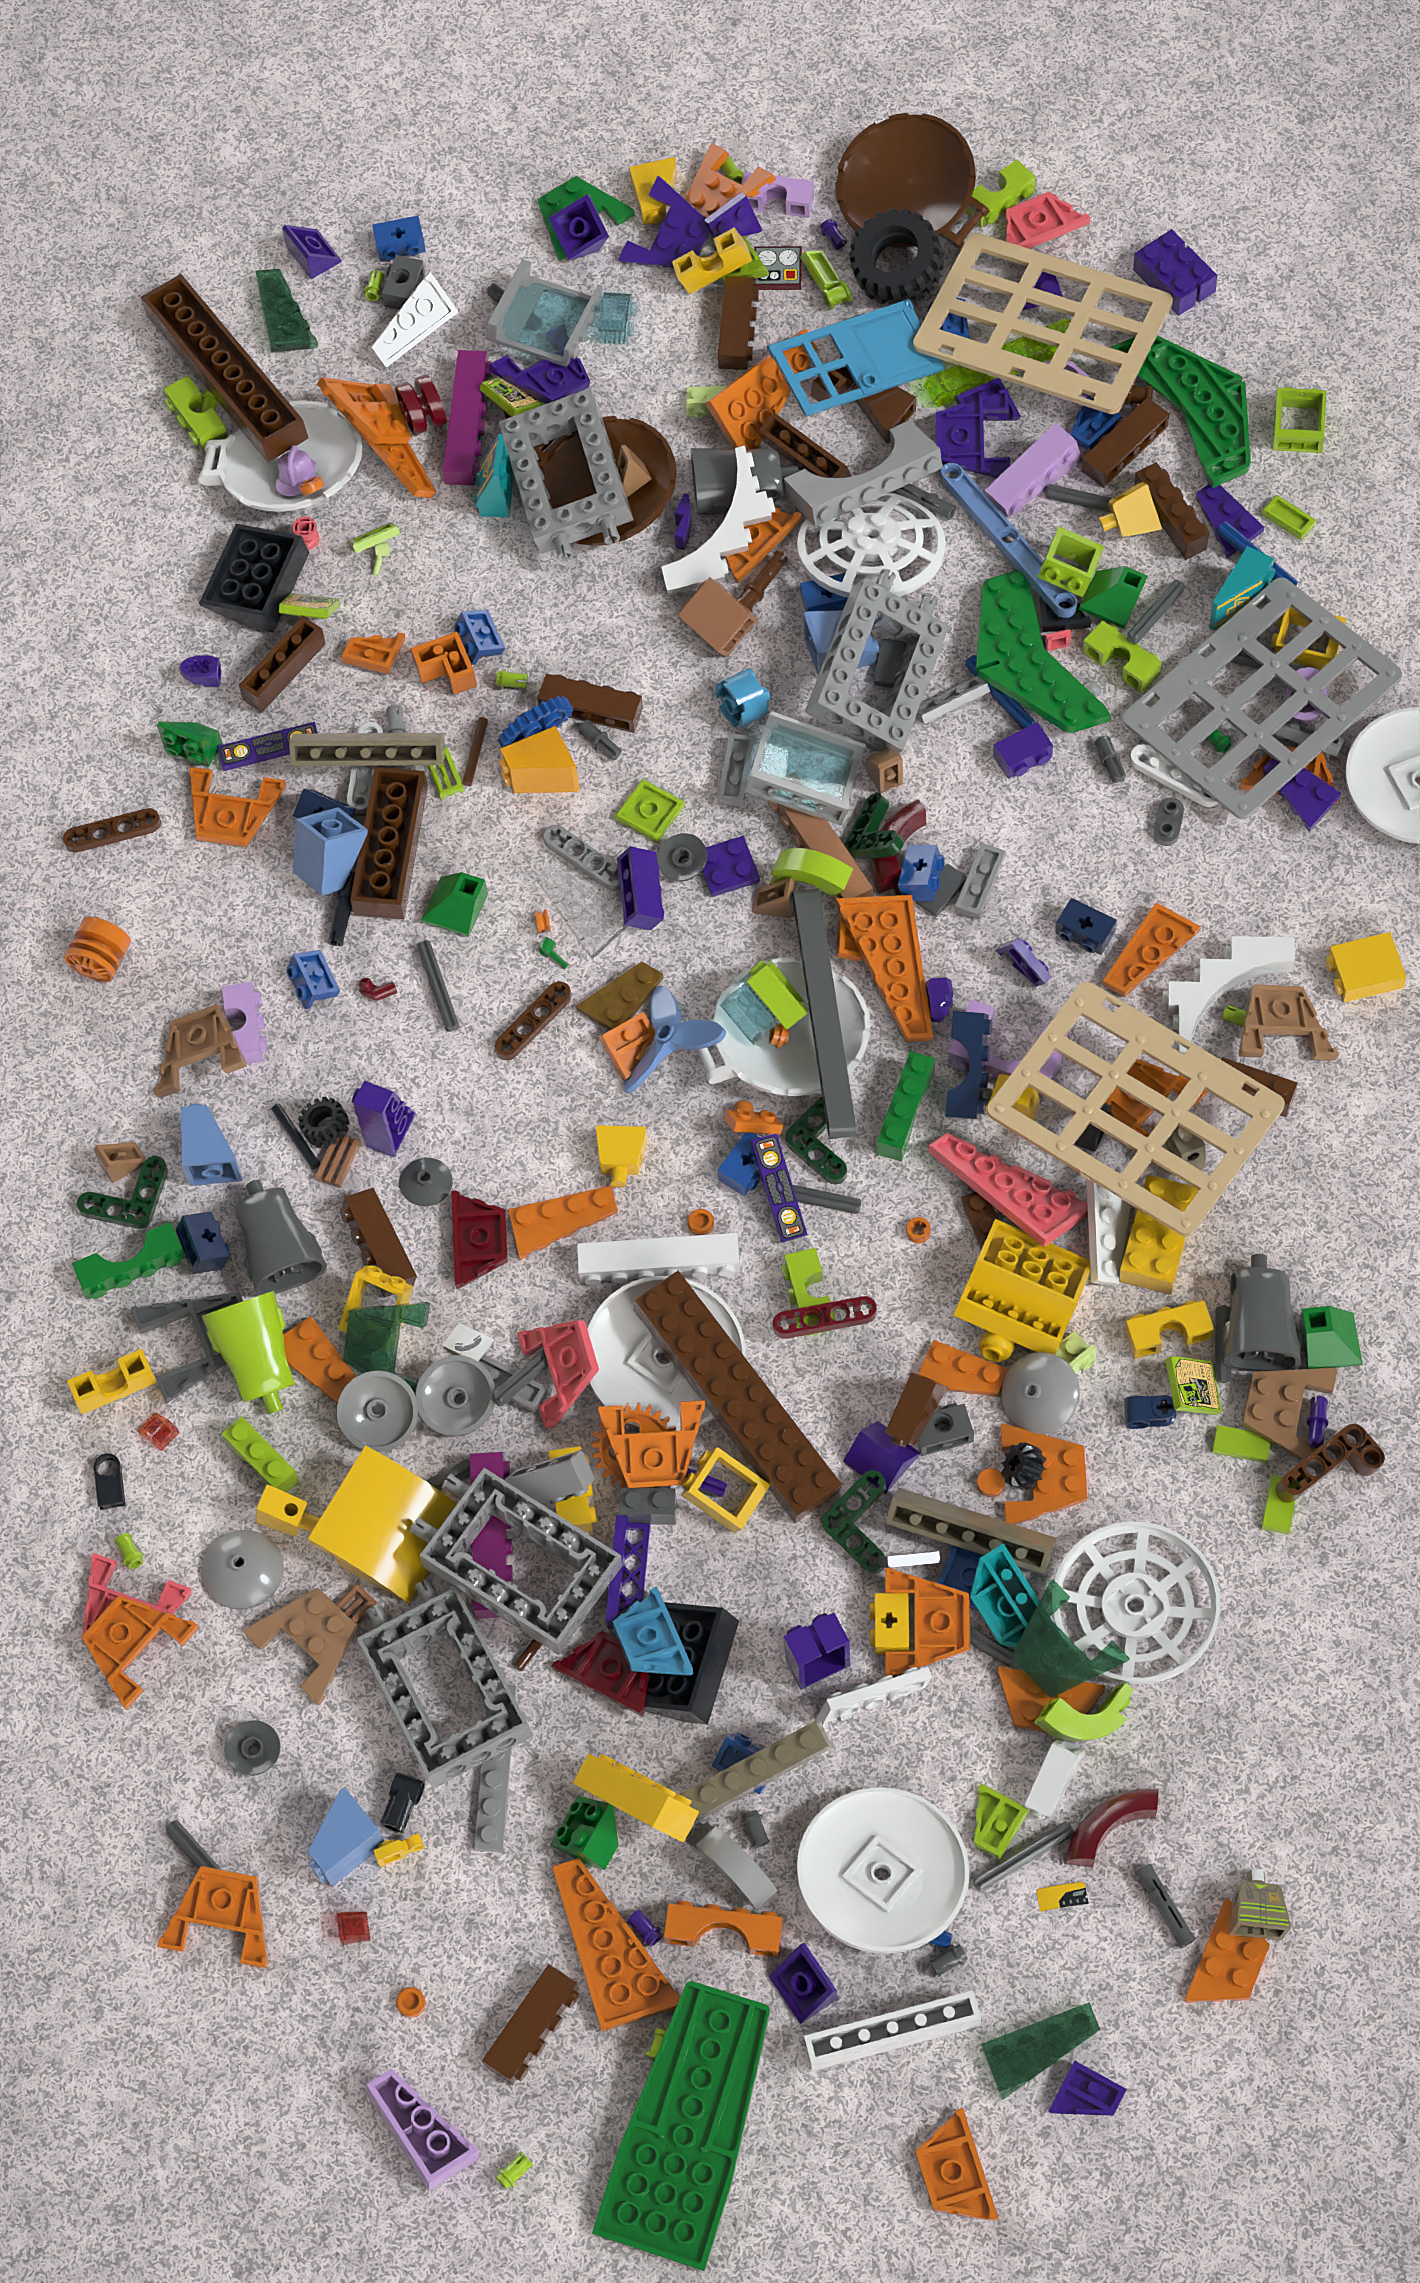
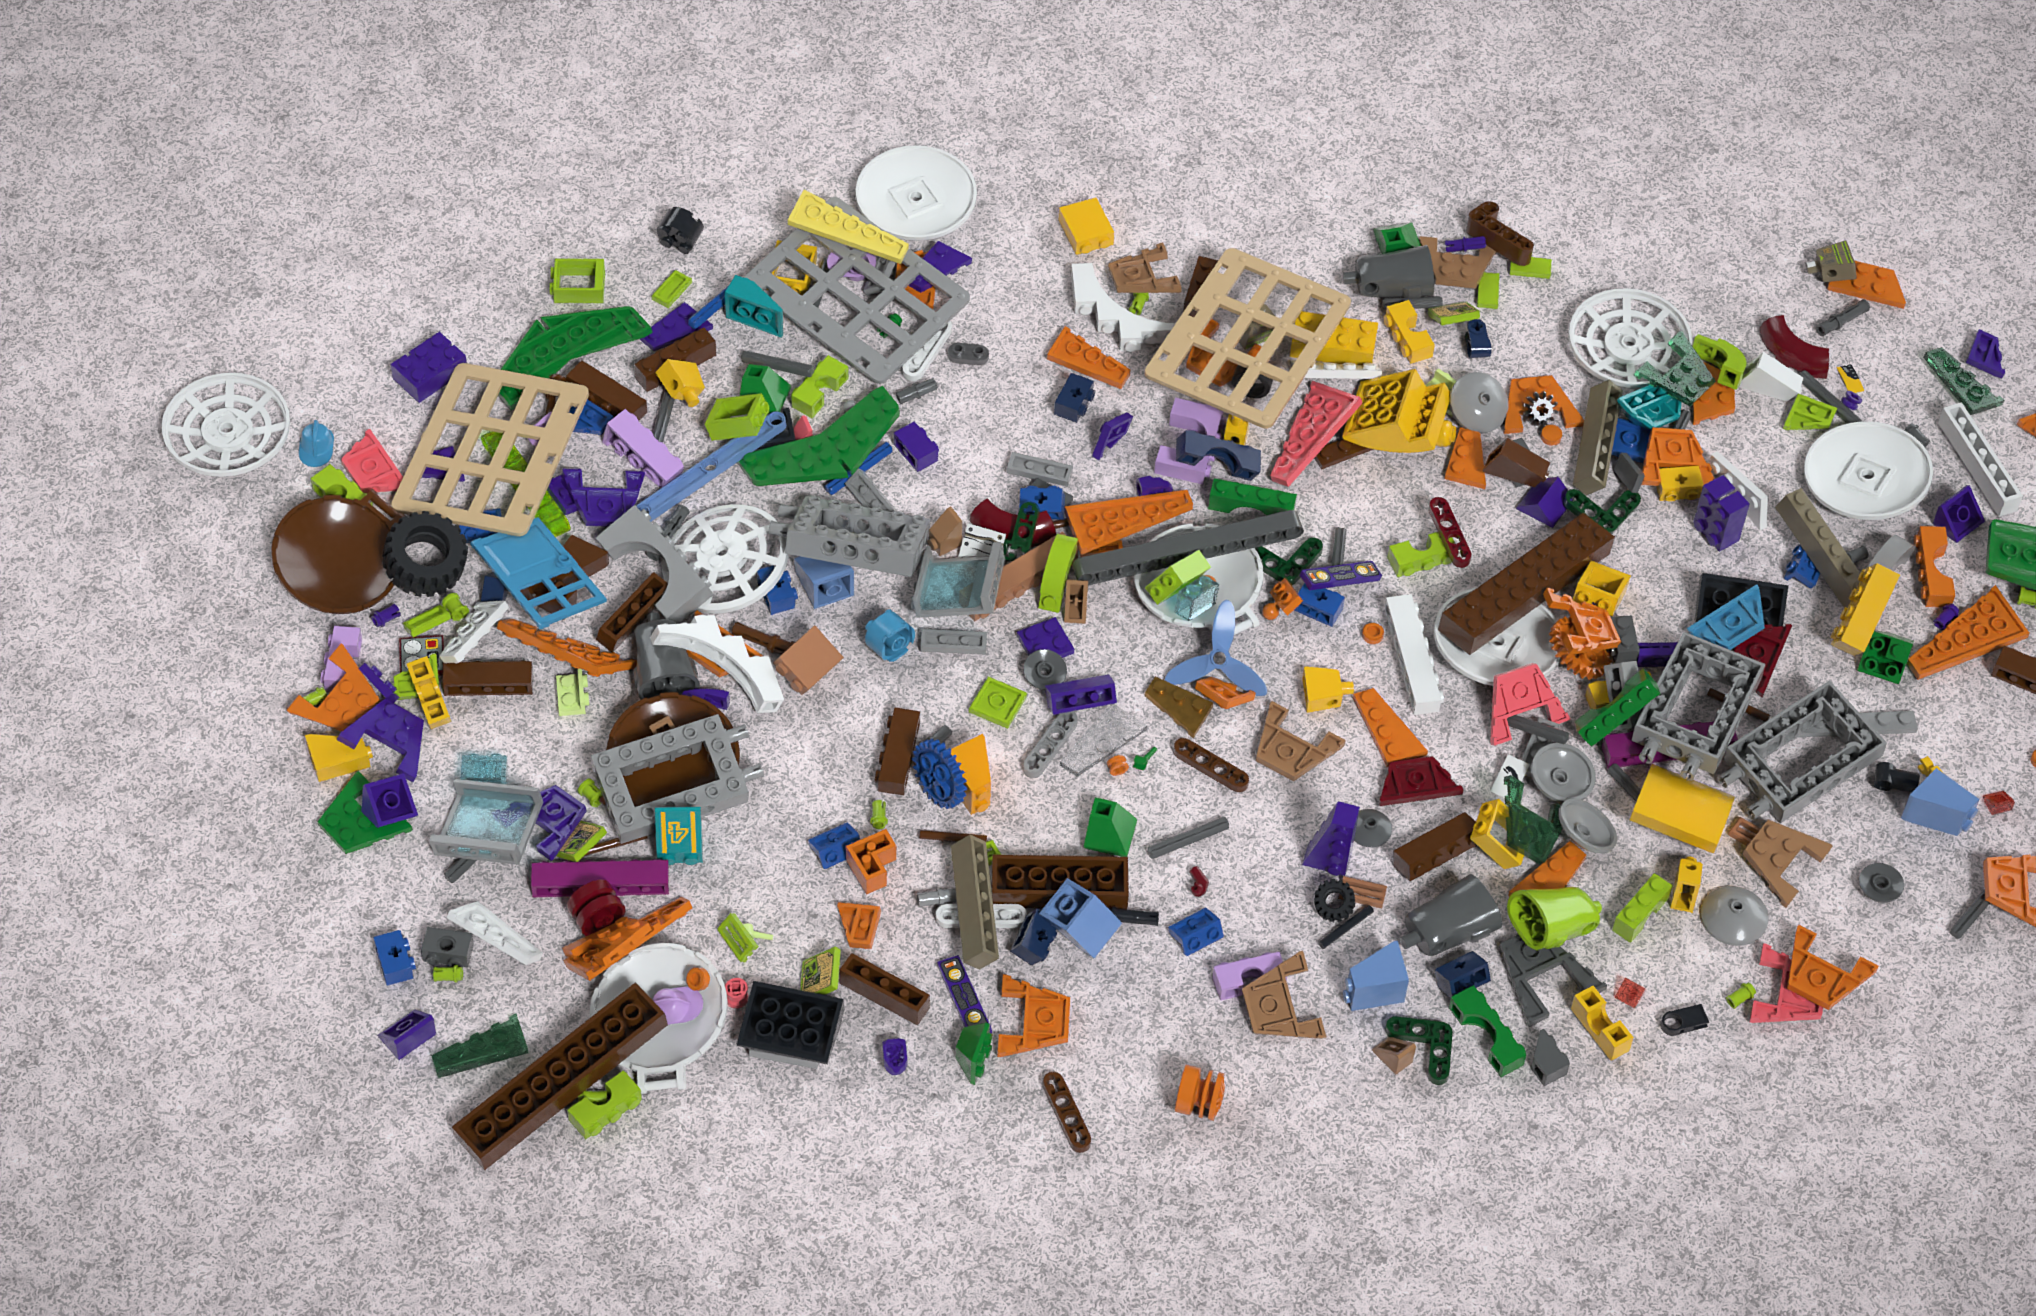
camera: 105 degrees left, 10 degrees down
orange bush [907,1217,931,1244] -> none
none -> white dish [162,373,290,477]
none -> dark azure piece [299,420,334,467]
none -> white wing [440,601,509,663]
none -> black brick [656,207,704,254]
none -> light yellow wing [787,190,909,264]
none -> white sticker [958,524,1006,568]
none -> medium nougat wing [1256,701,1346,781]
none -> dark grey slope [1531,1029,1570,1086]
none -> green arch [1574,668,1661,747]
none -> dark purple bush [1841,391,1863,410]

